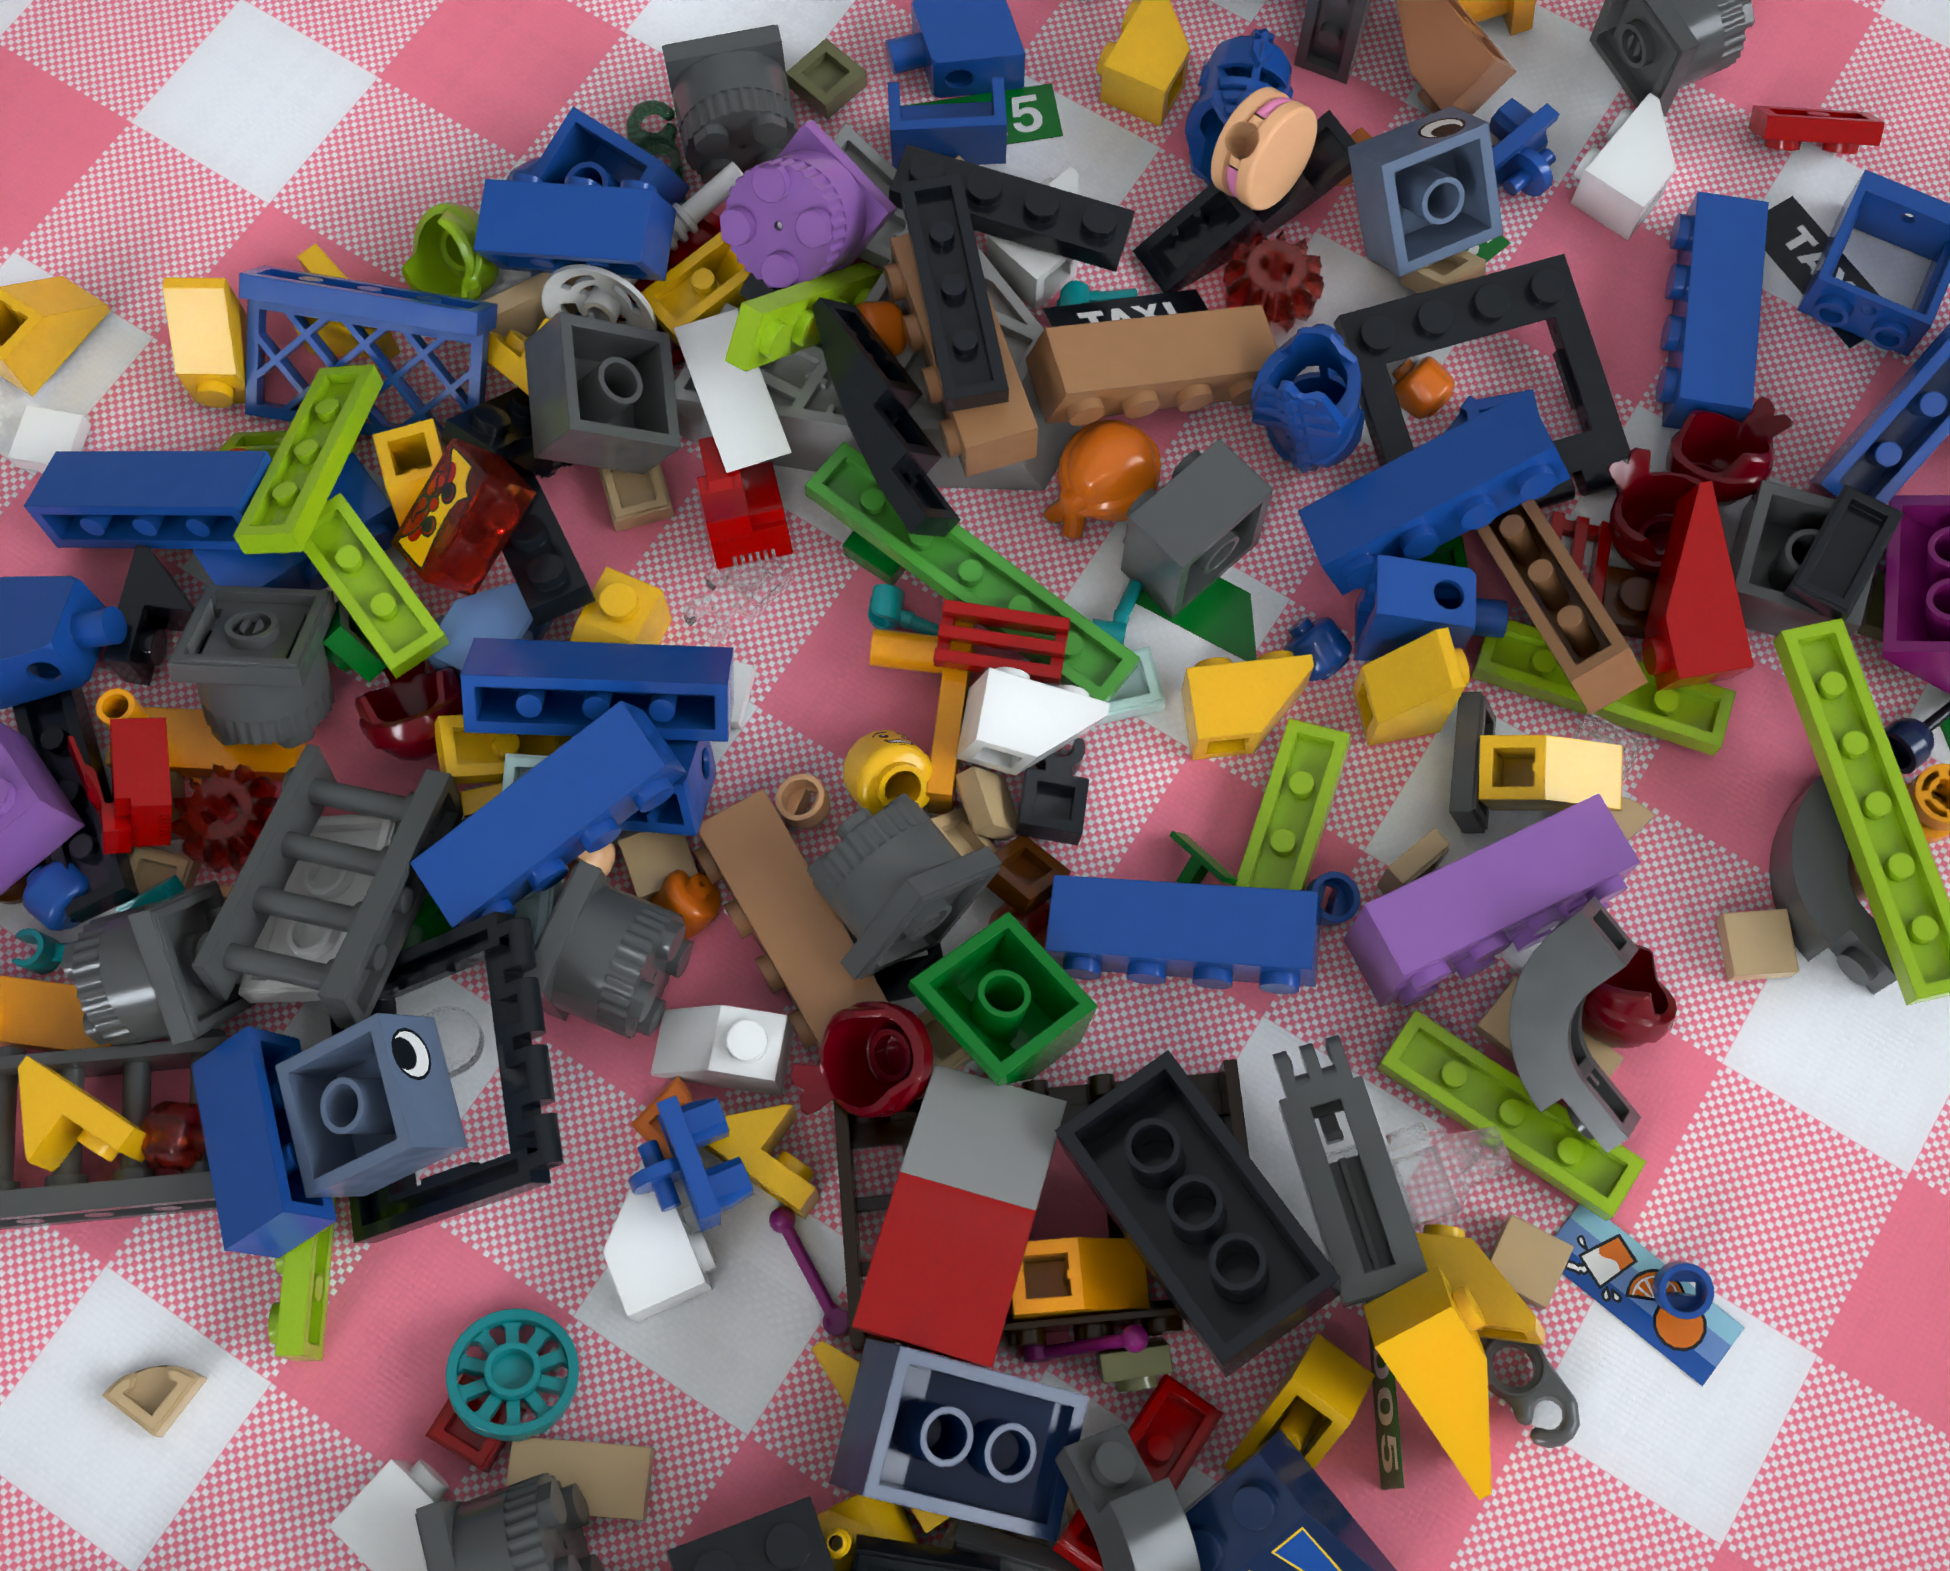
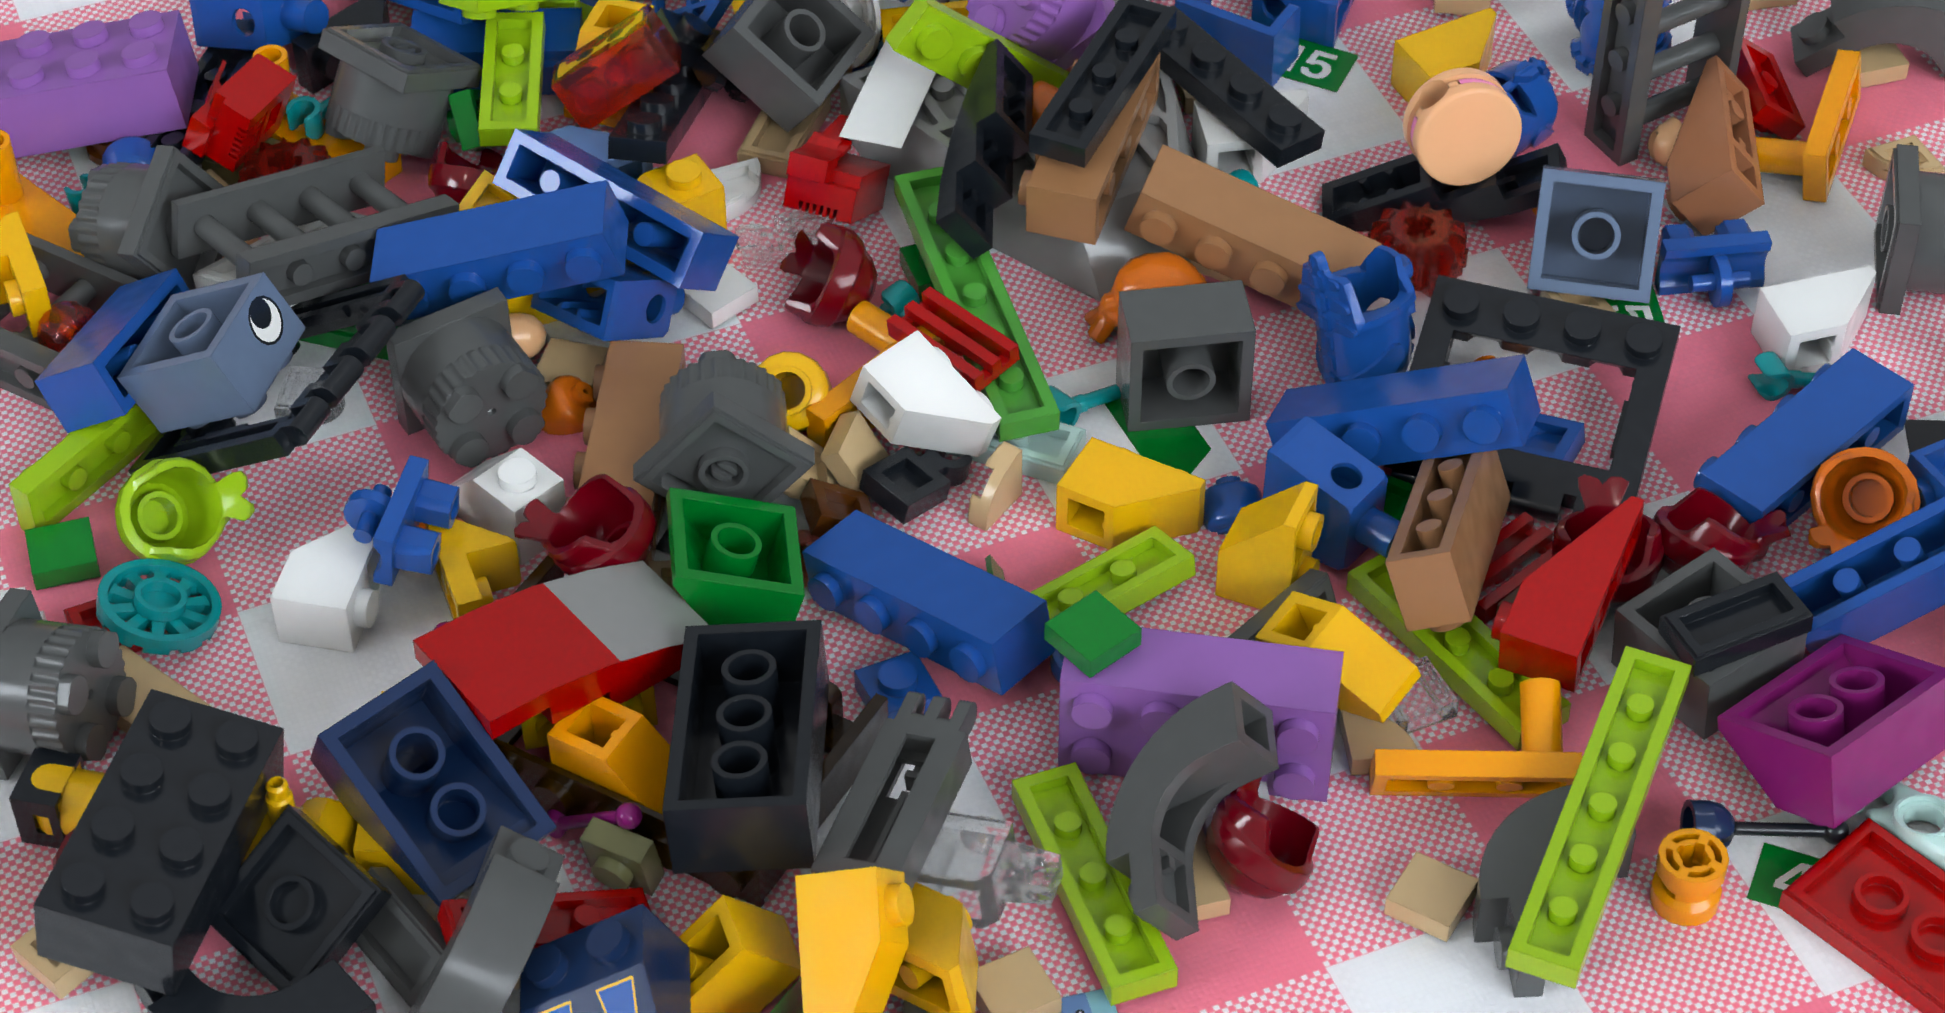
camera: 35 degrees right, 25 degrees down
none -> green tile [24,517,101,590]
none -> lime hat [115,457,255,565]
none -> teal hand [286,96,330,139]
none -> white tile [711,157,762,221]
none -> dark red hat [779,222,878,327]
none -> blue plate [854,651,942,719]
none -> tan tile [968,441,1022,531]
none -> green tile [1044,590,1142,678]
none -> light orange piece [1369,678,1582,798]
none -> light nougat hinge [1647,116,1682,167]
none -> teal hand [1748,351,1815,401]
none -> orange hat [1808,447,1921,554]

